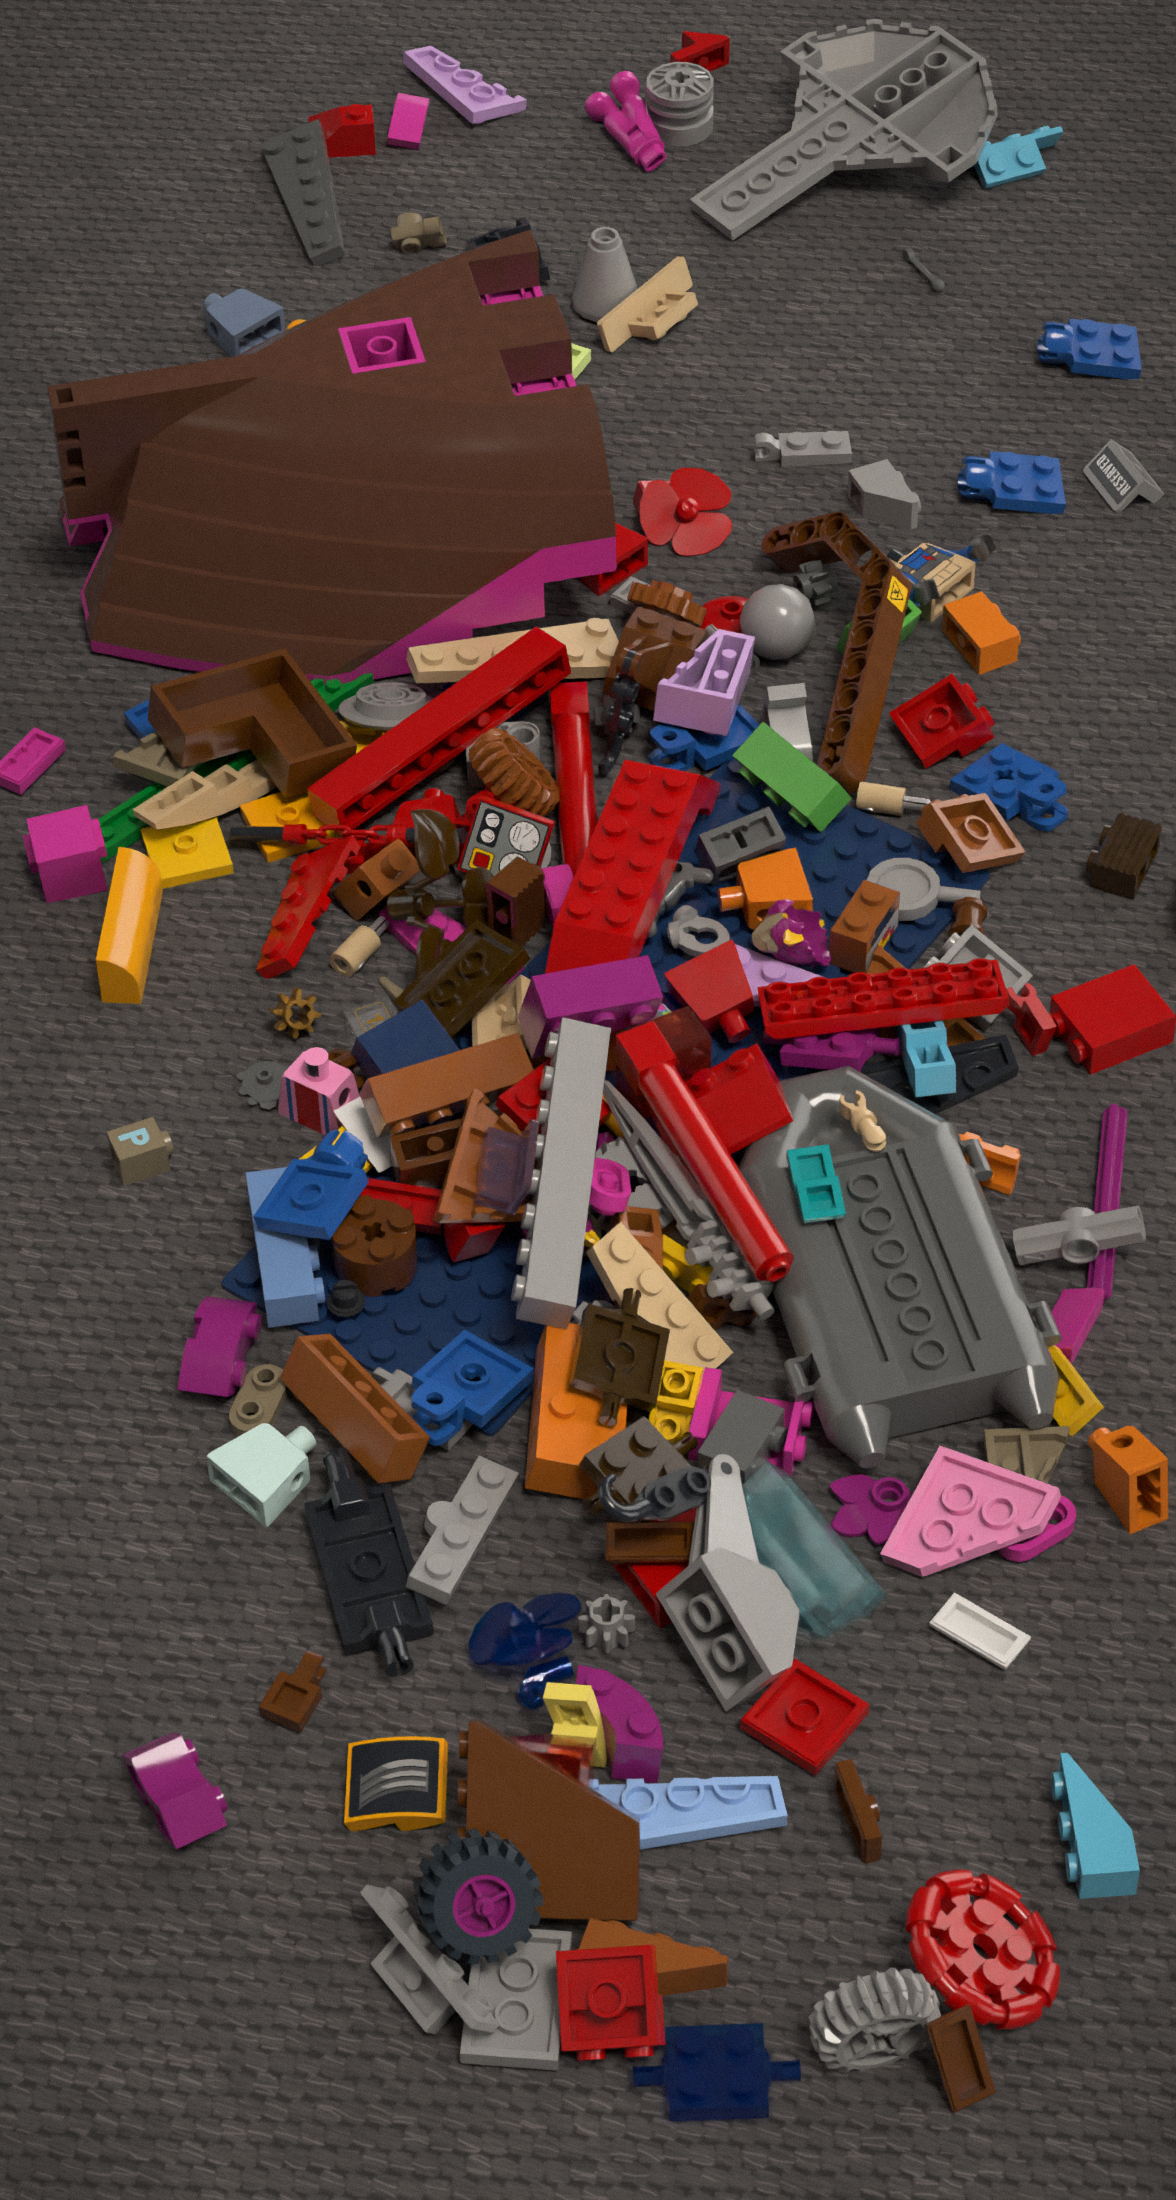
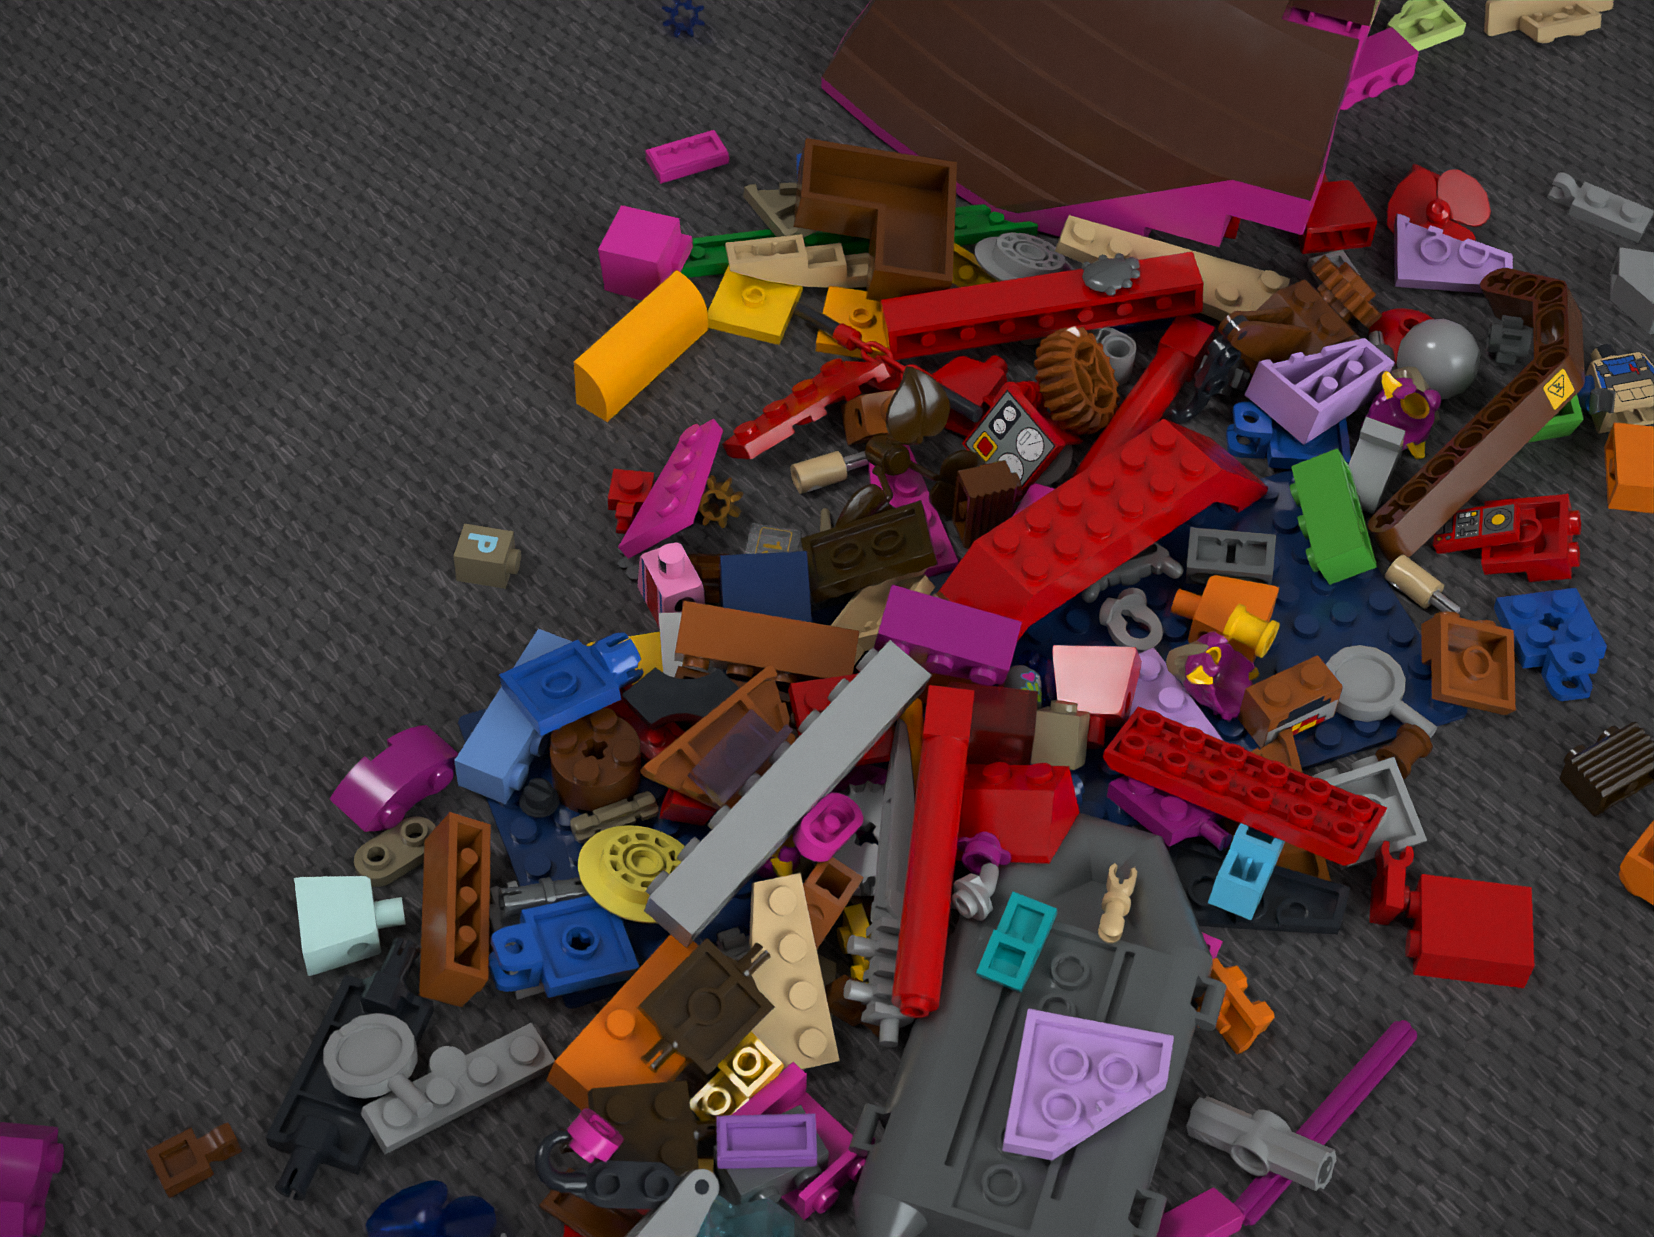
camera: 30 degrees right, 5 degrees up
none -> light grey piece [324,1013,433,1119]
none -> dark grey pin [498,877,589,918]
none -> dark pink plate [567,1108,624,1163]
none -> dark tan axle [570,791,658,843]
none -> light yellow wheel [578,825,685,923]
none -> red plate [608,469,654,534]
none -> dark pink wing [618,418,723,559]
none -> black tile [622,667,740,731]
none -> medium lavender tile [717,1114,817,1169]
none -> light grey plate [952,863,999,921]
none -> magenta plate [957,832,1011,875]
none -> lavender plate [1002,1009,1174,1160]
none -> dark tan brick [1031,700,1090,770]
none -> dark grey piece [1081,253,1140,295]
none -> yellow bush [1223,604,1280,658]
none -> hair [1361,366,1441,460]
none -> lavender wing [1394,213,1513,293]
none -> tile [1433,501,1521,554]

